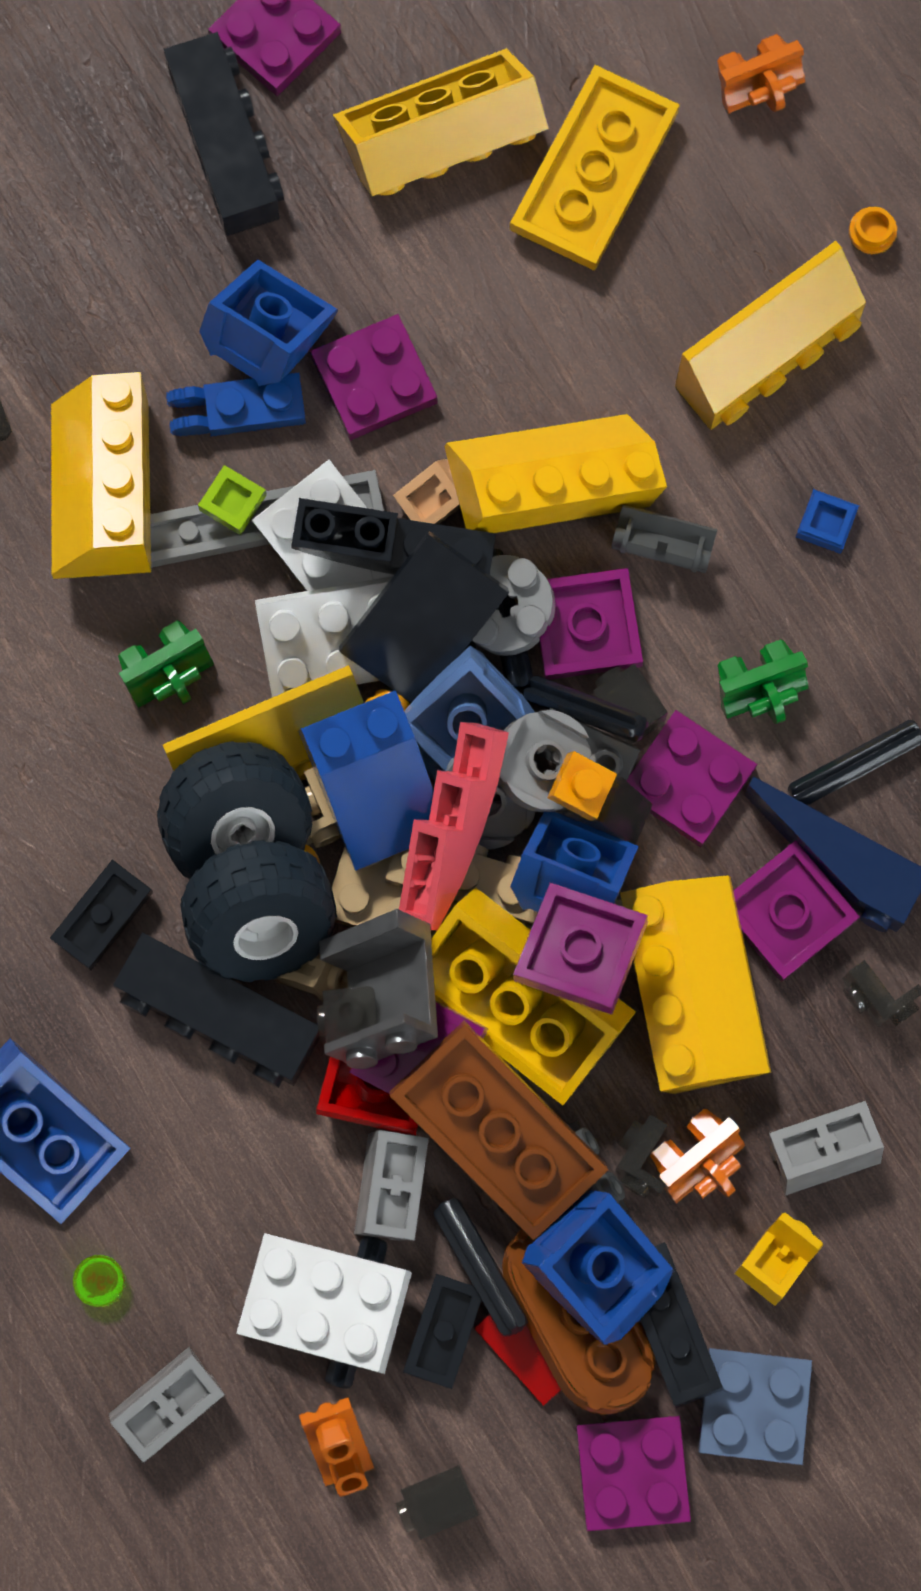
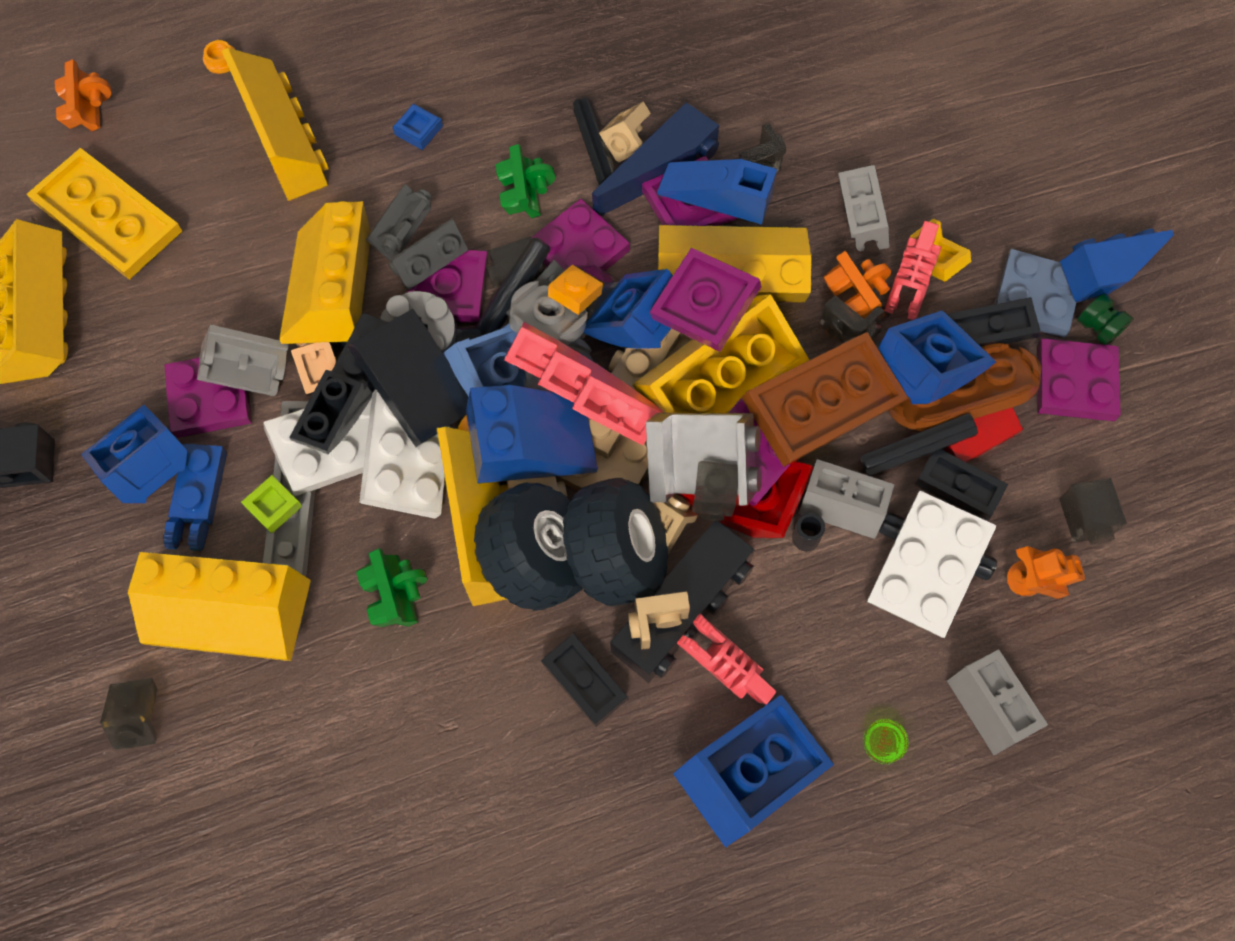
camera: 75 degrees left, 10 degrees down
none -> light grey hinge [197,324,288,396]
none -> dark grey hinge [388,219,468,291]
none -> tan bracket [599,101,651,162]
none -> tan bracket [628,592,690,650]
none -> blue slope [657,159,777,225]
none -> coral hinge [677,614,776,704]
none -> black hinge [792,513,825,552]
none -> coral hinge [884,221,942,320]
none -> blue slope [1060,229,1174,302]
none -> dark green wheel [1077,293,1134,345]

